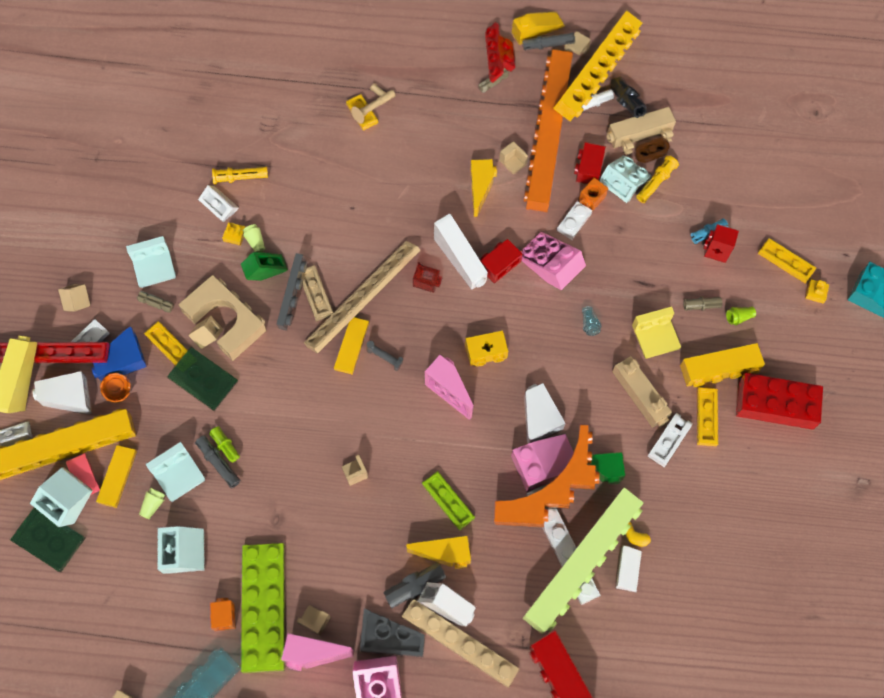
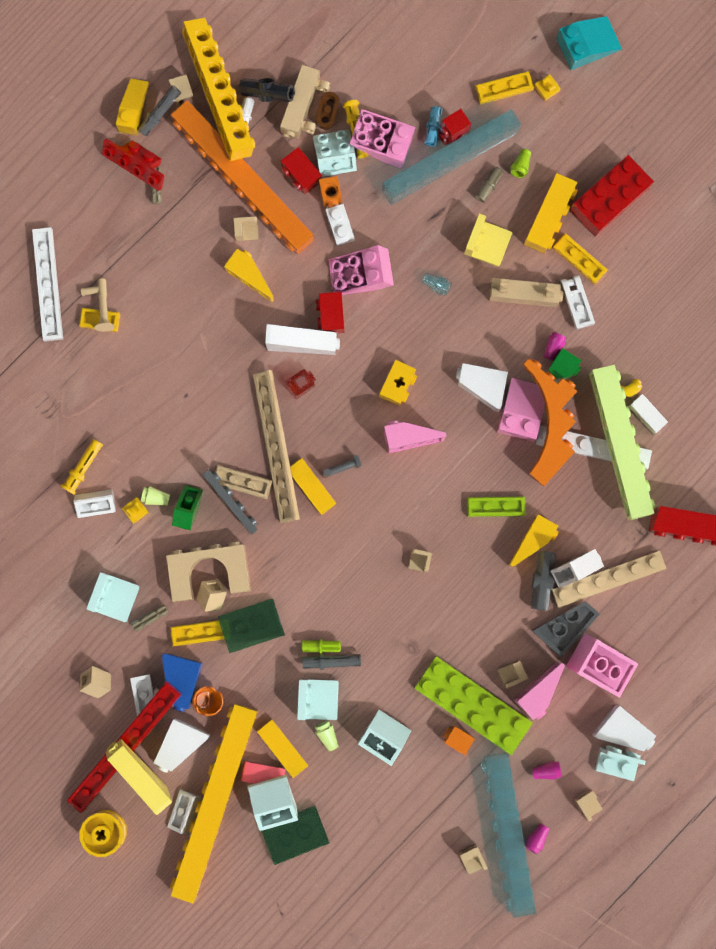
camera: 55 degrees left, 15 degrees up
none -> white plate [32,227,63,342]
none -> bright pink slope [350,109,415,169]
none -> clear light blue brick [382,109,522,205]
none -> dark pink cone [543,332,566,361]

